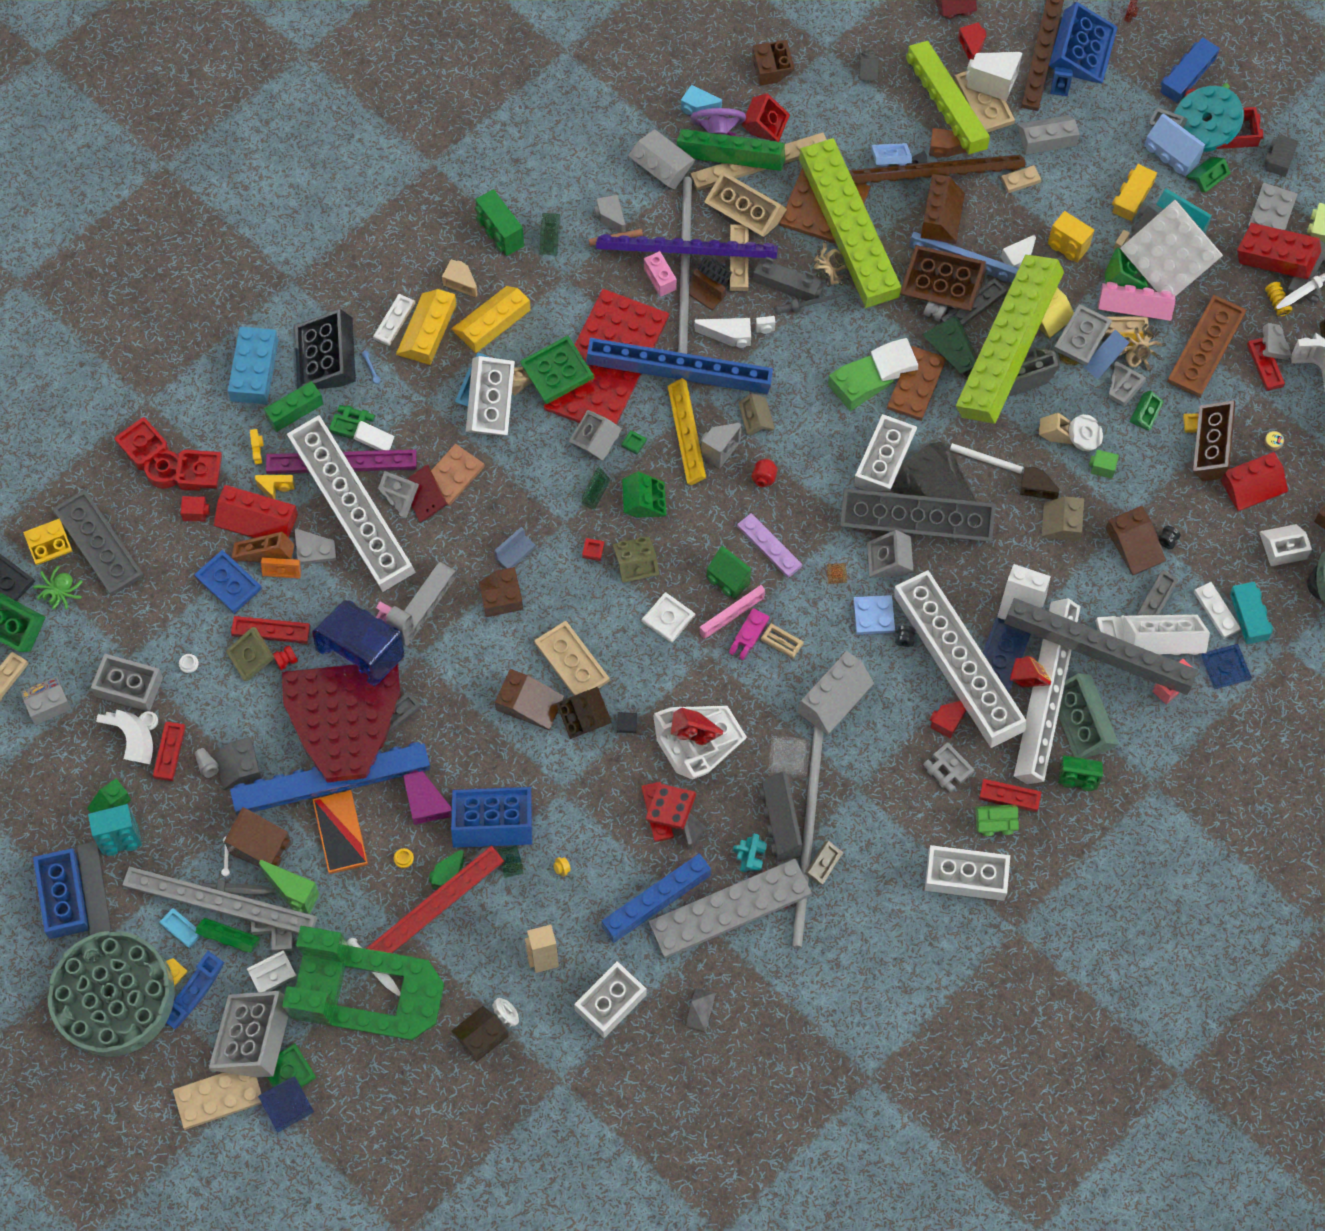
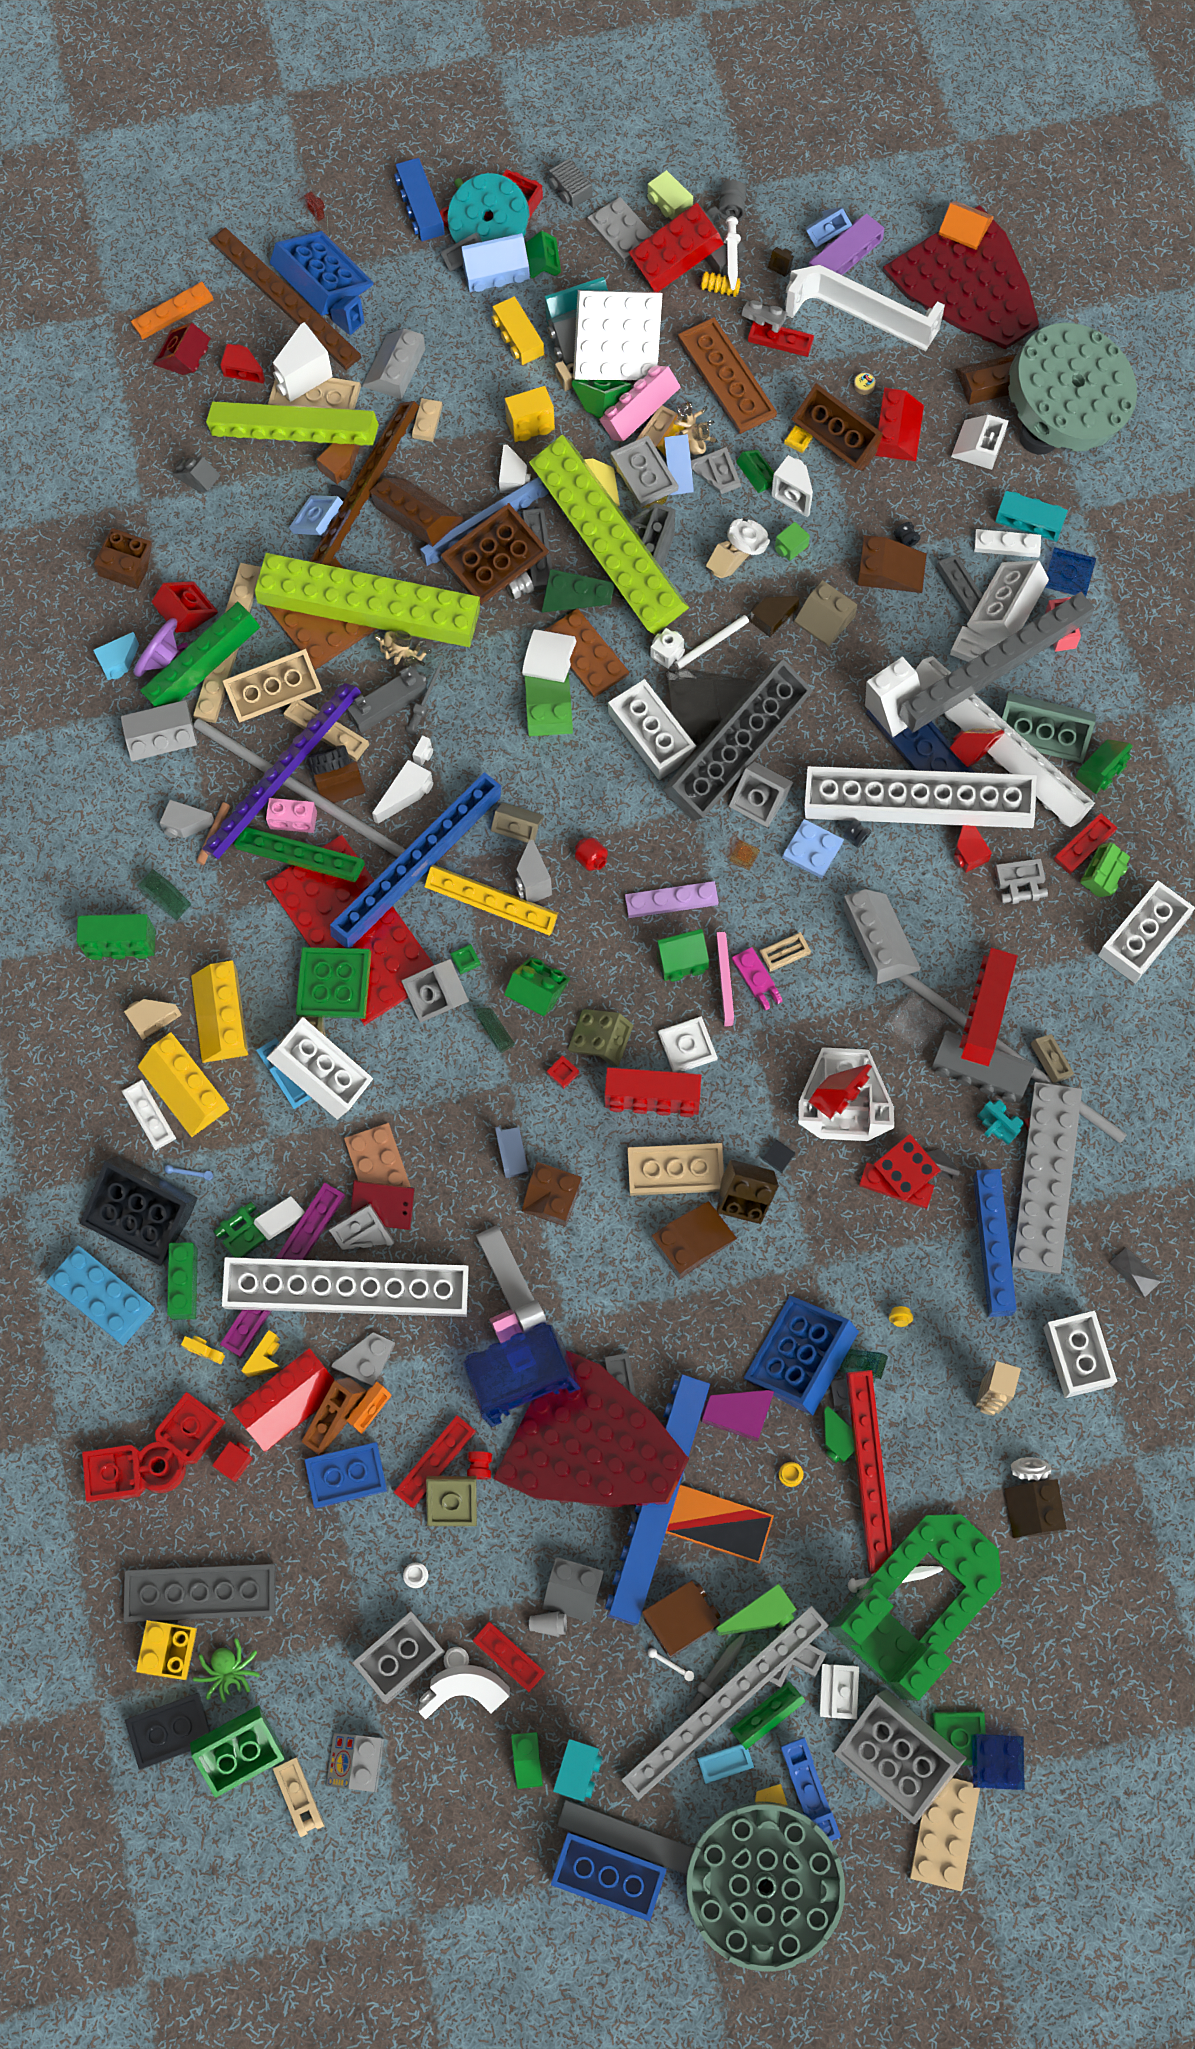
camera: 55 degrees left, 5 degrees up
none -> green plate [234,827,365,882]
none -> red brick [605,1067,702,1117]
none -> white brick [650,628,685,669]
none -> white slope [772,455,813,517]
none -> red brick [959,948,1018,1067]

